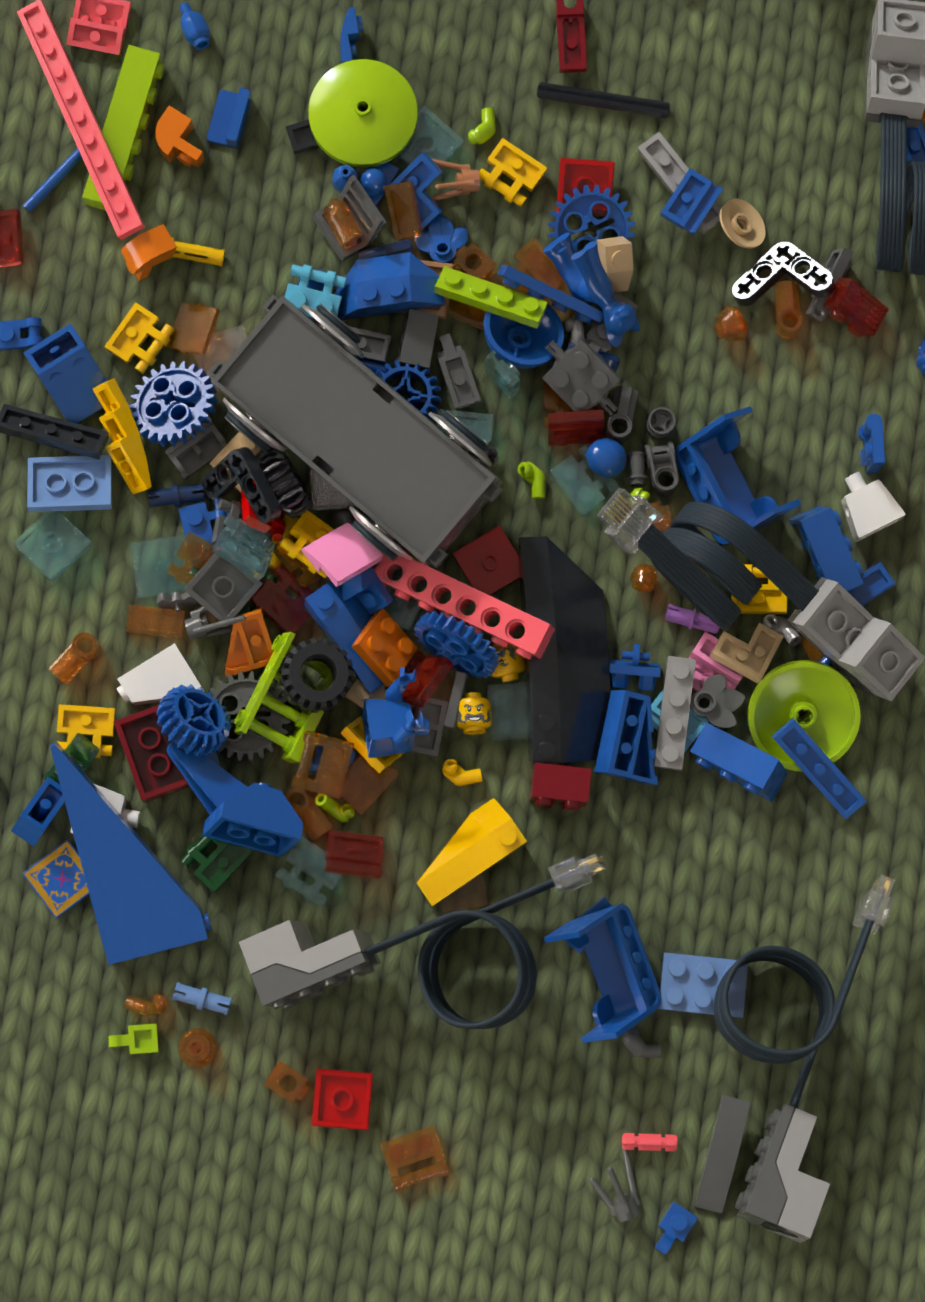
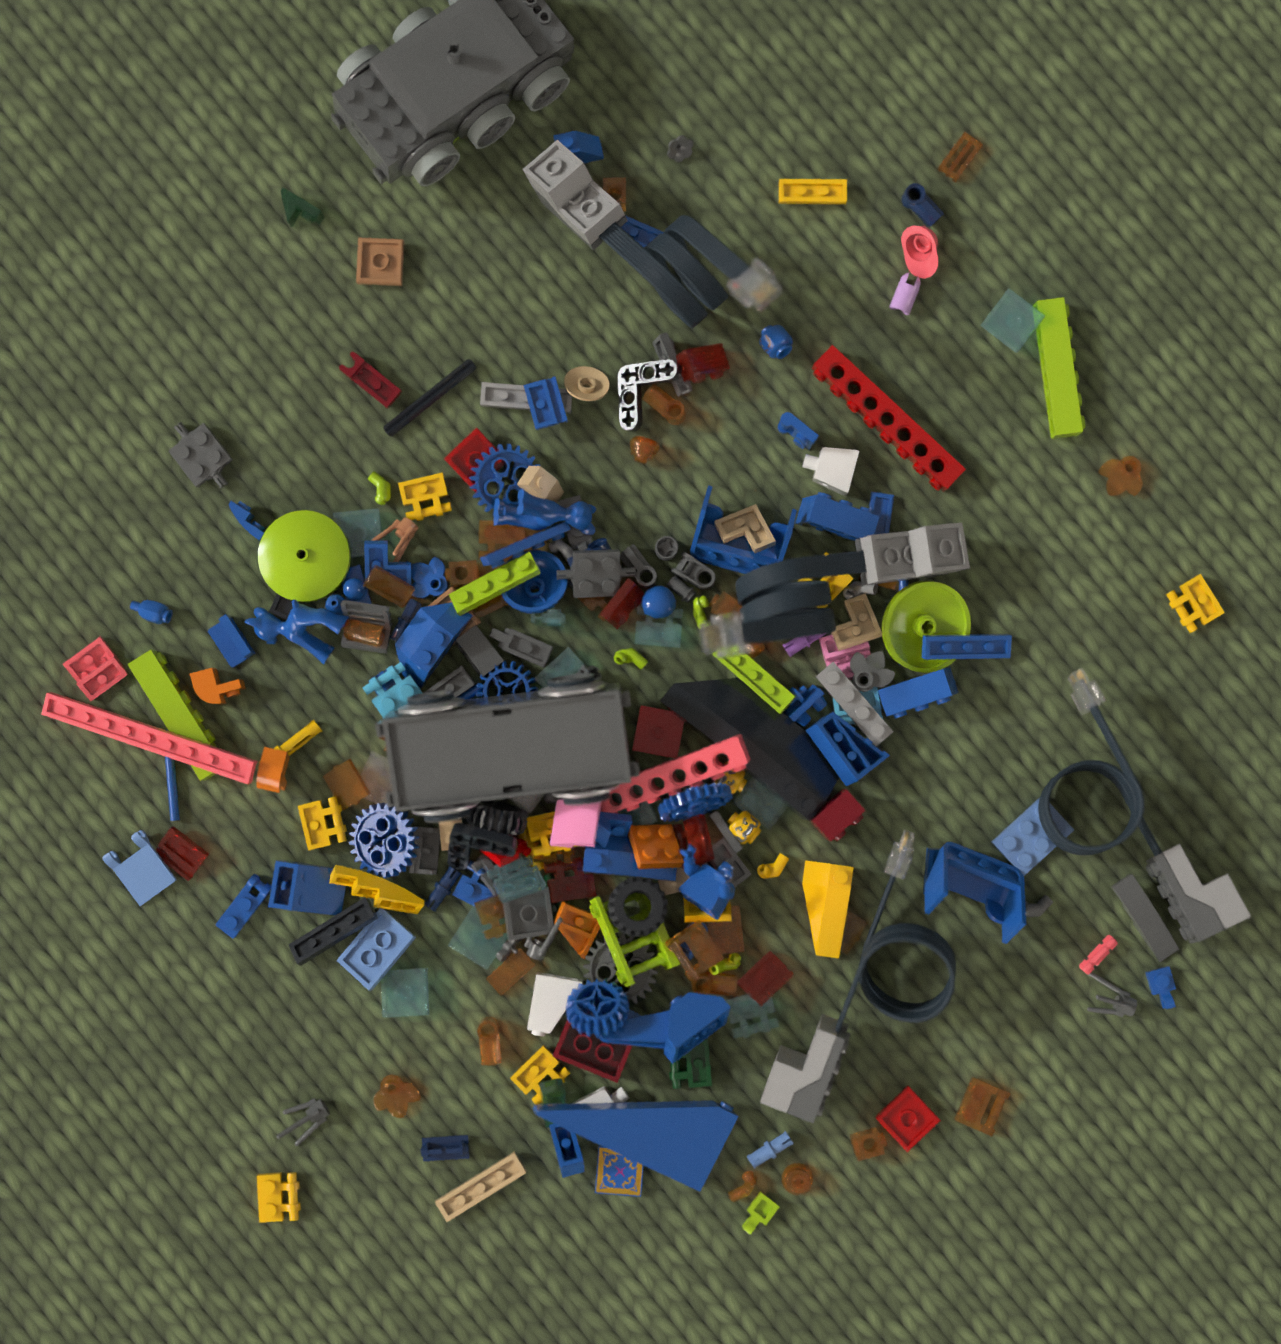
camera: 40 degrees left, 5 degrees up
none -> blue animal [245,599,349,665]
none -> lime plate [712,646,796,714]
none -> tan plate [714,504,776,554]

